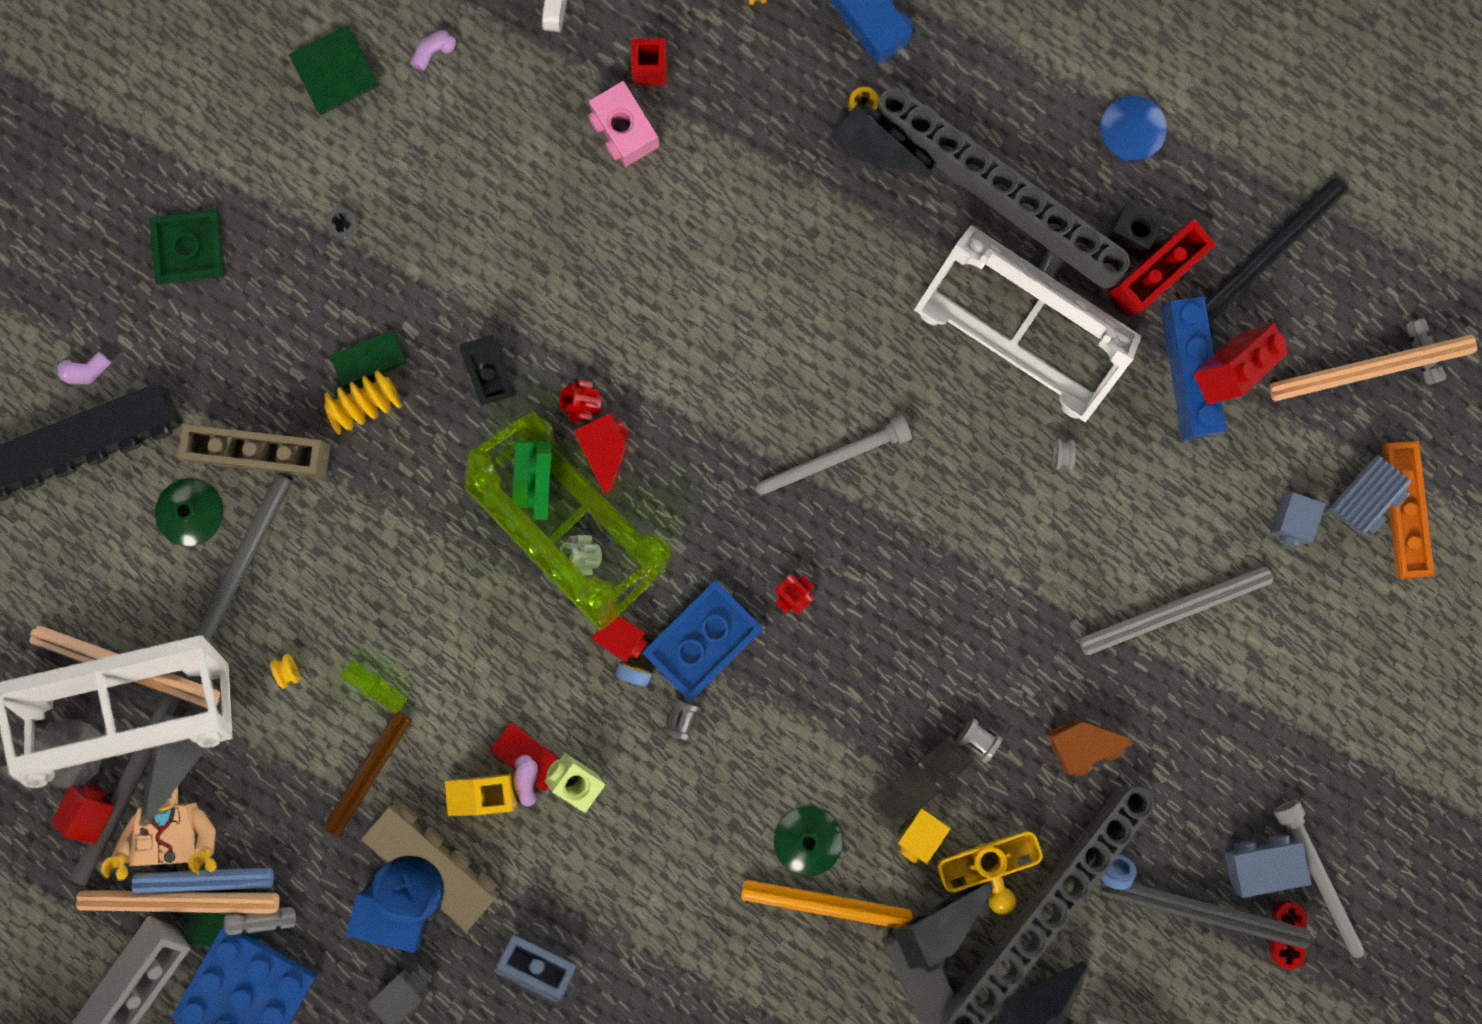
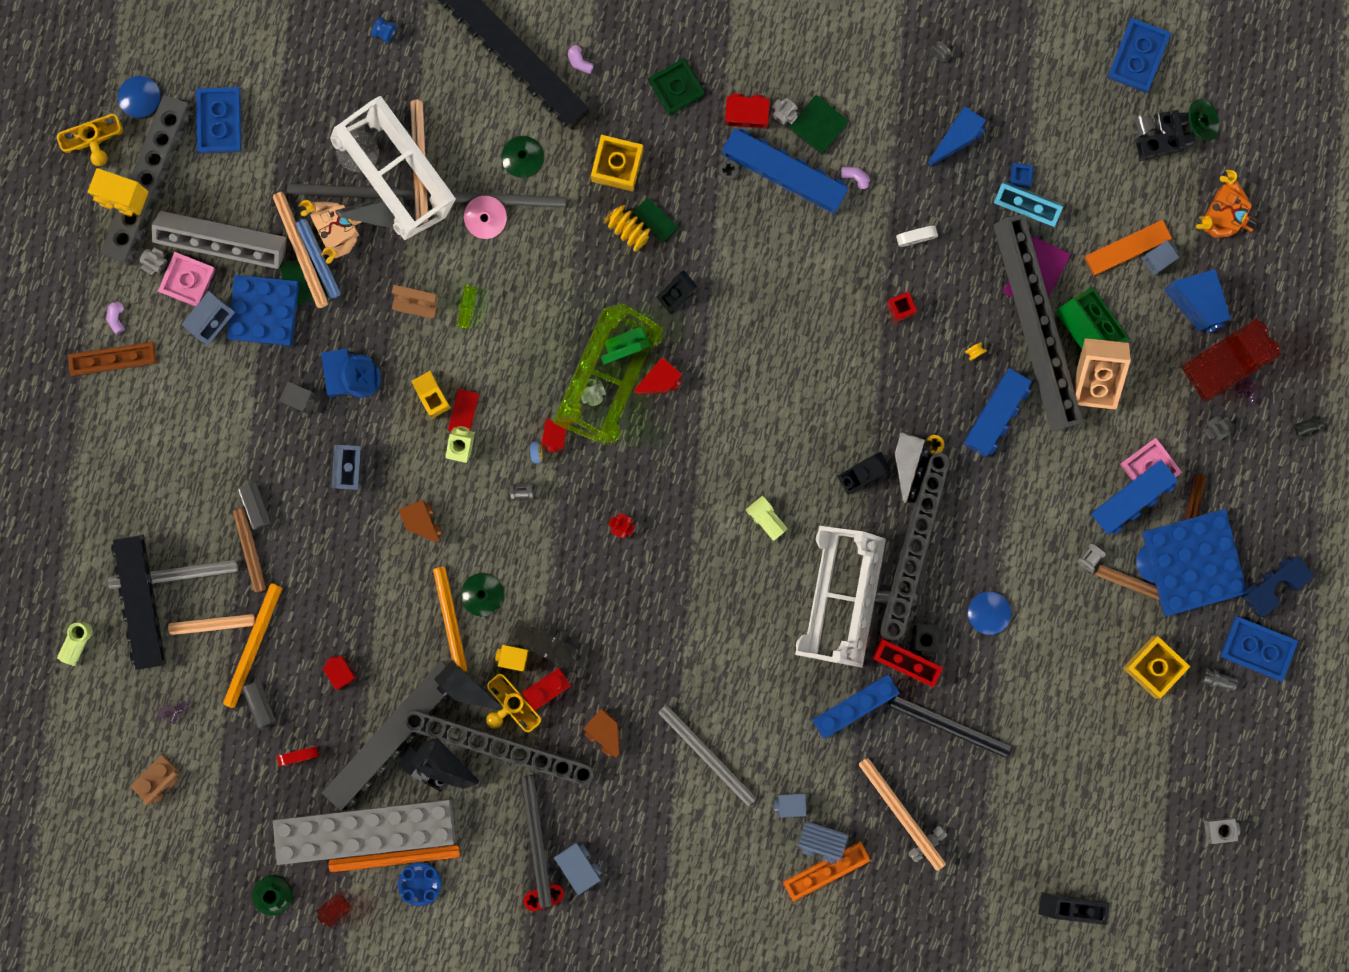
camera: 70 degrees right, 0 degrees up
red brick [51,784,115,844] -> none
dark tan brick [178,424,331,479] -> none
light grey axle [224,907,296,935] -> none
yellow bush [270,654,301,689] -> none
reddish brown axle [324,711,411,836] -> none
dark tan arch [361,804,499,932] -> none
lavender arm [512,755,538,806] -> none
red gear [559,379,602,423] -> none
bright pink brick [588,81,660,167] -> none
blue plate [642,580,763,702] -> none
light grey piece [756,415,912,495] -> none
light grey bush [956,718,1002,763] -> none
light grey bush [1053,439,1076,470] -> none
medium blue tile [1101,855,1137,890] -> none
red brick [1193,323,1288,405] -> none
light grey piece [1273,800,1364,958] -> none
none -> medium nougat bracket [392,285,439,319]
none -> dark orange slope [398,500,442,543]
none -> bright pink dish [464,196,507,239]
none -> red brick [522,668,572,711]
none -> yellow brick [591,135,644,192]
none -> blue brick [722,128,848,214]
none -> red brick [725,93,770,129]
none -> yellowish green piece [745,496,788,541]
none -> light grey gear [771,98,798,125]
none -> black slope [837,452,892,495]

